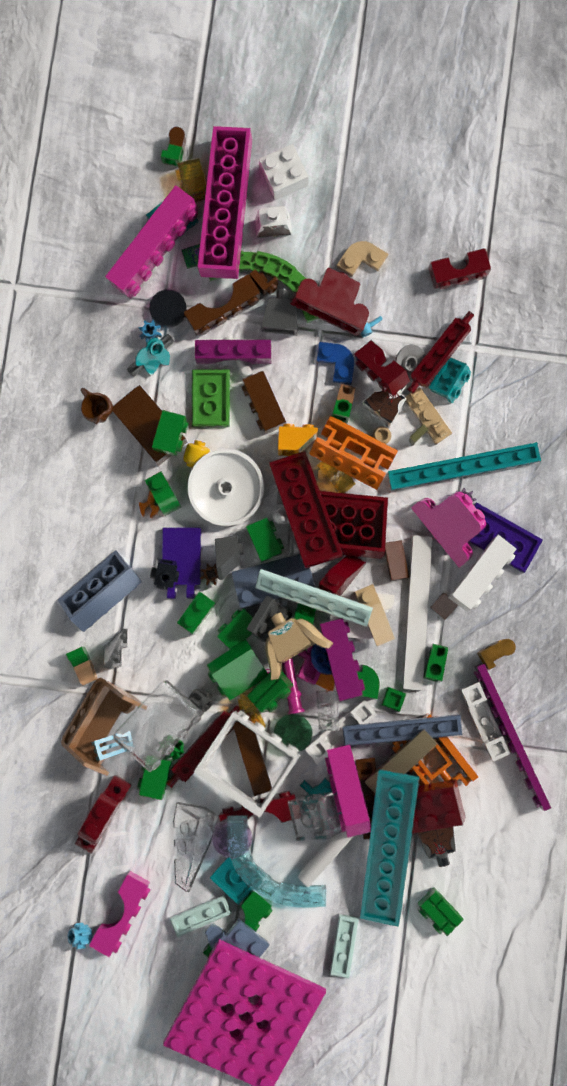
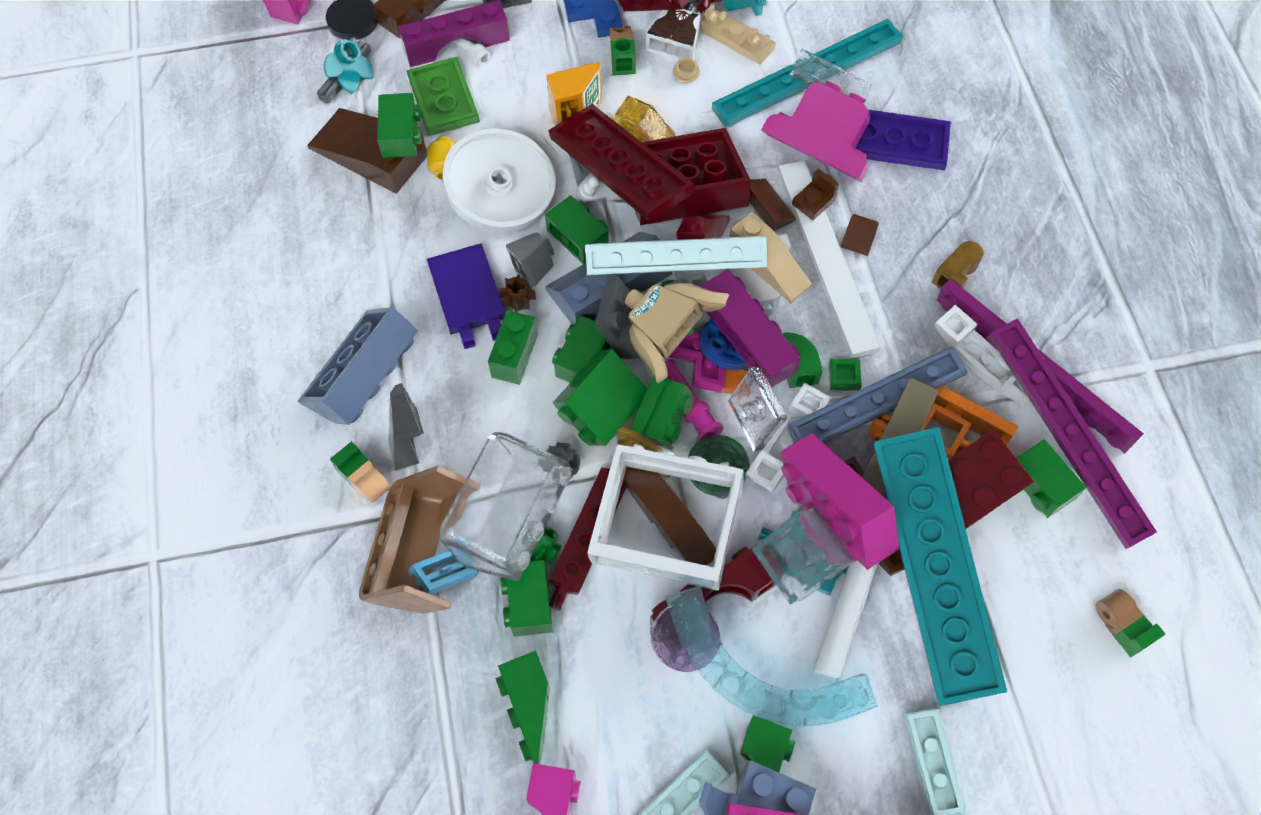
camera: 20 degrees left, 20 degrees down
dark red brick [75,775,132,854] -> none
reddish brown hair [81,387,113,424] -> none
dark azure gear [139,320,162,343] -> none
orange bar [139,491,160,518] -> none
green brick [145,471,182,516] -> none
black brick [150,558,179,590] -> none
clear wedge [173,802,218,892] -> none
teal plate [210,847,265,905] -> none
reddish brown brick [241,371,286,434] -> none
orange fence [309,415,398,490] -> none
olive tile [409,425,428,445] -> none
torso [417,827,456,867] -> none
green brick [417,887,464,936] -> none
green leg [423,643,448,683] -> none
white brick [448,535,516,612] -> none
none -> green slope [495,650,550,765]
none -> clear tile [789,48,873,104]
none -> reddish brown bracket [792,169,839,221]
none -> magenta plate [989,318,1157,549]
none -> green brick [1016,439,1087,518]
none -> leg [1095,589,1166,658]

